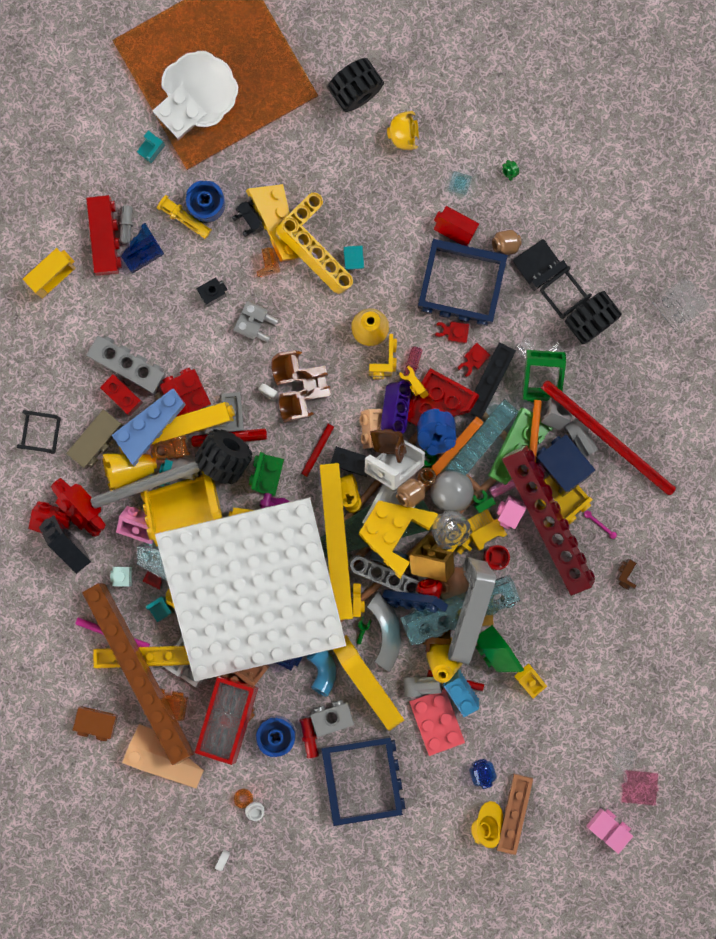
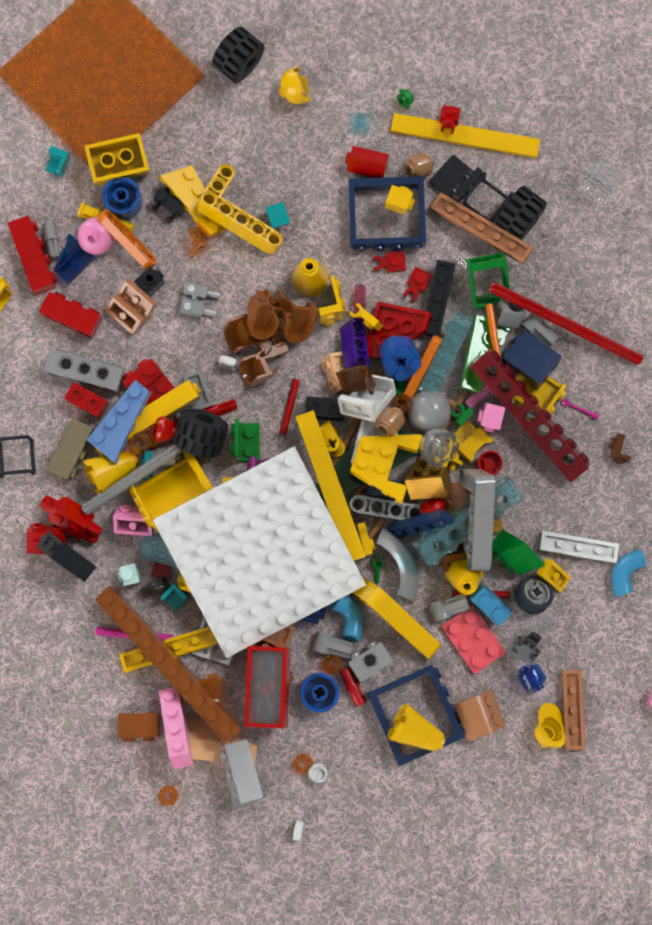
camera: 10 degrees left, 5 degrees down
white animal [152,51,238,140] -> none
none -> red brick [39,292,102,339]
none -> bright pink cylinder [77,217,116,255]
none -> yellow brick [84,133,149,187]
none -> orange beam [98,209,157,269]
none -> nougat brick [105,279,157,335]
none -> clear smoke cone [140,576,170,599]
none -> red cone [153,416,176,442]
none -> bright pink brick [159,687,194,770]
none -> clear orange plate [159,785,179,806]
none -> light grey wedge [220,739,263,810]
none -> dark orange piece [246,289,319,343]
none -> light grey piece [312,631,353,659]
none -> clear orange plate [323,654,342,674]
none -> yellow brick [385,185,415,215]
none -> yellow cone [387,703,445,752]
none -> yellow tile [391,113,540,158]
none -> nougat plate [430,193,534,265]
none -> red plate [439,105,461,134]
none -> nougat brick [454,690,505,741]
none -> black piece [508,632,541,666]
none -> clear plate [510,597,559,636]
none -> wheel [514,575,554,615]
none -> white plate [539,531,619,563]
none -> dark azure cylinder [611,549,646,597]

